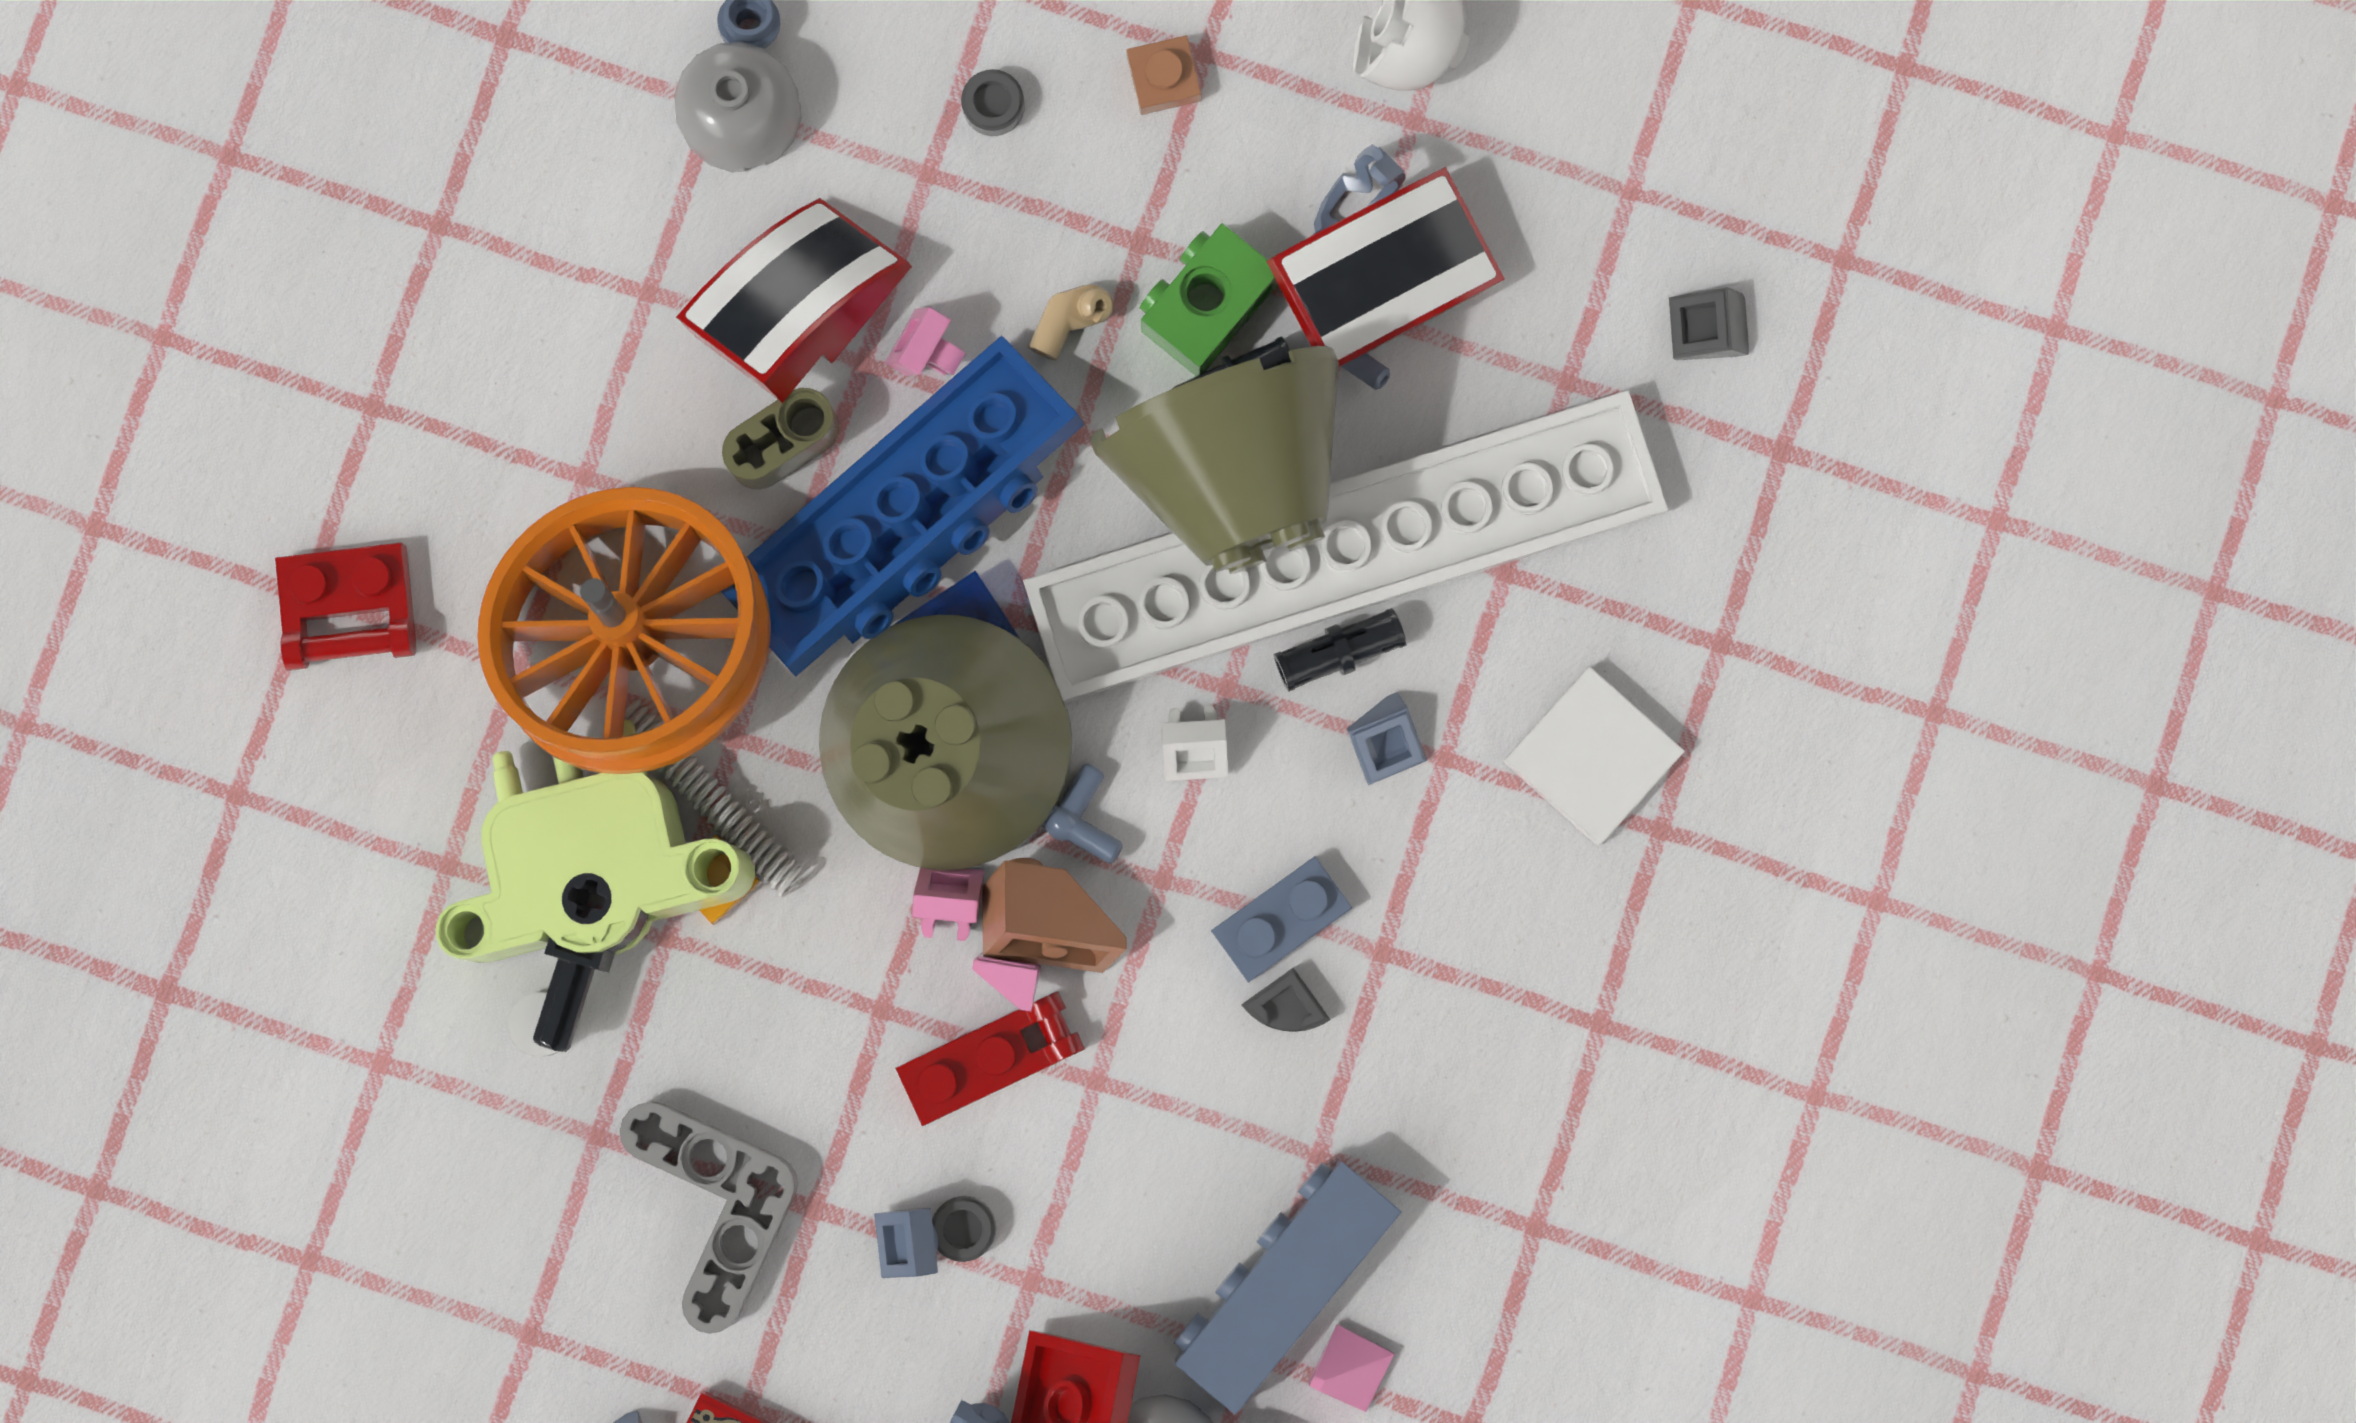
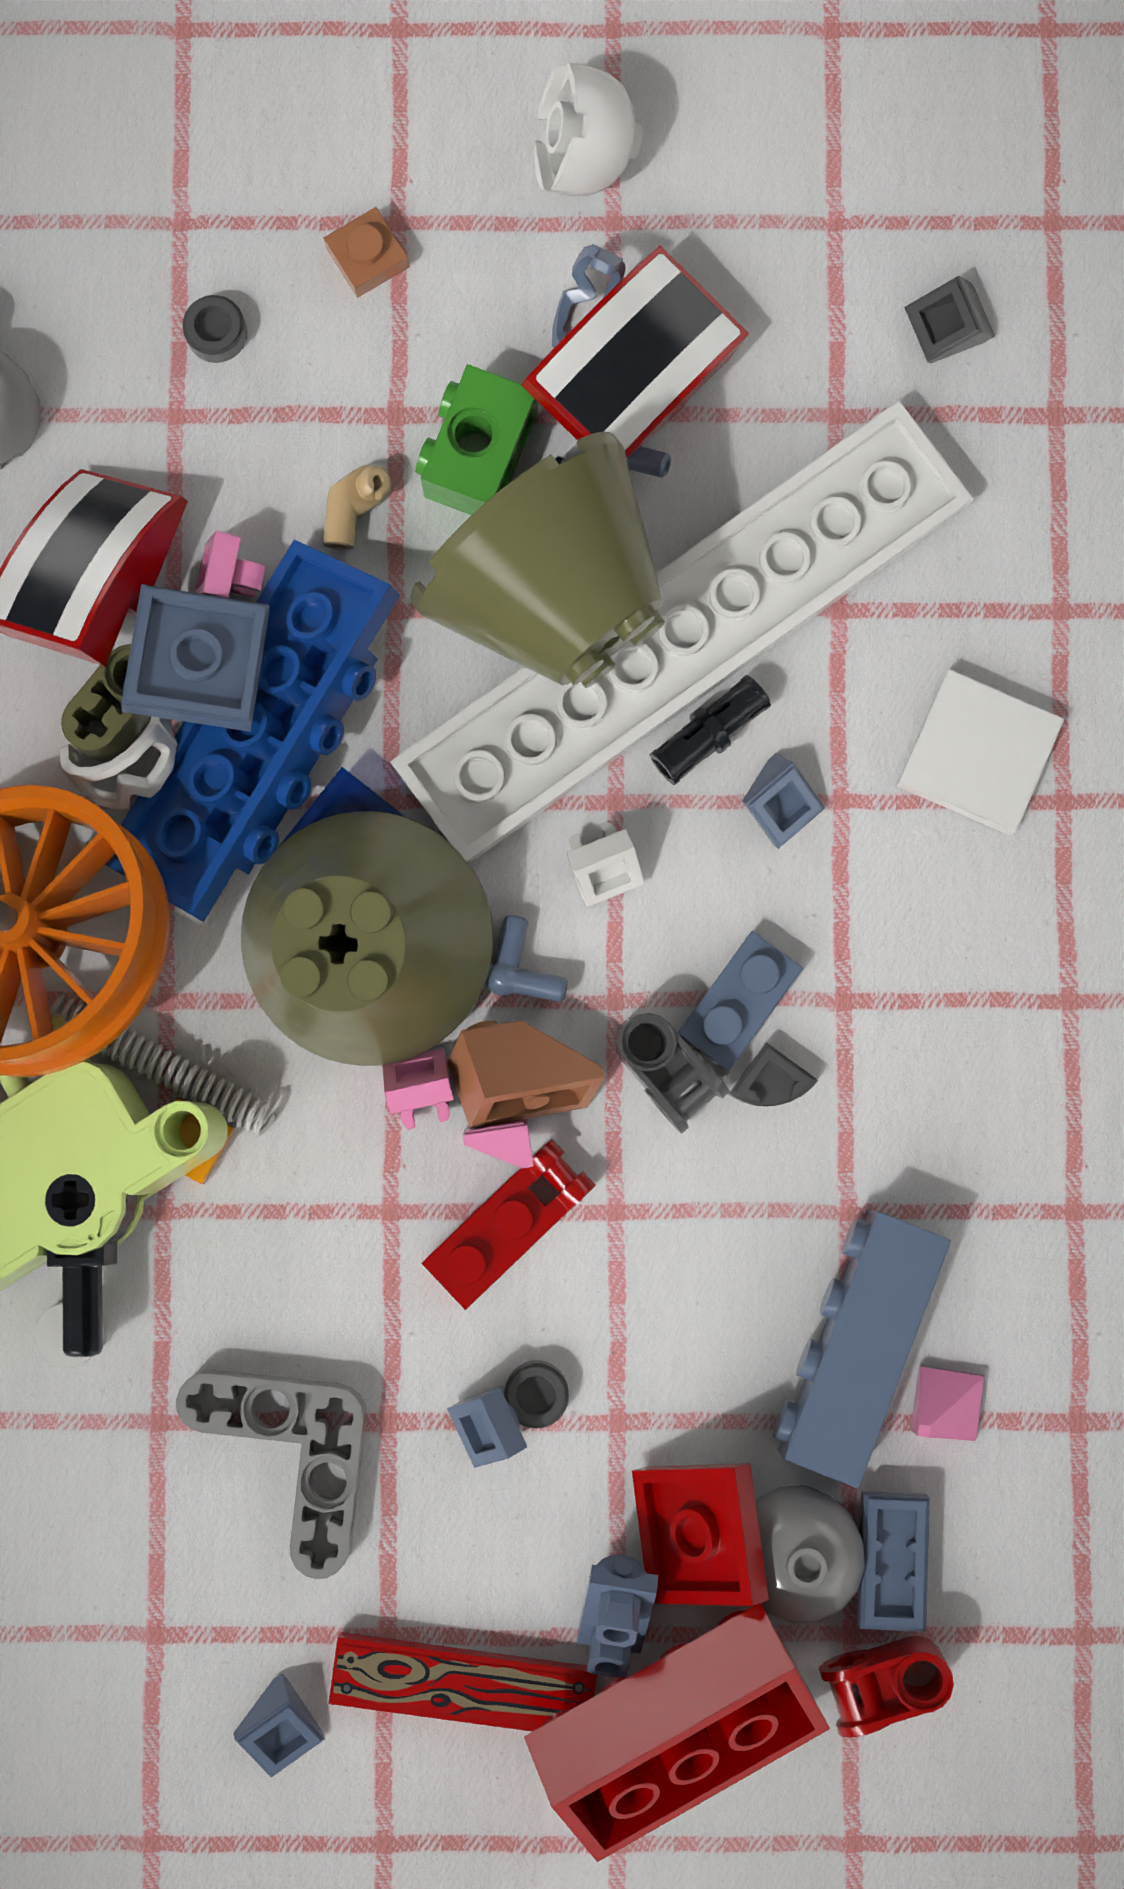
camera: 20 degrees left, 0 degrees up
none -> white helmet [60,716,178,810]
none -> sand blue tile [121,584,270,732]
none -> dark grey piece [615,1013,730,1134]

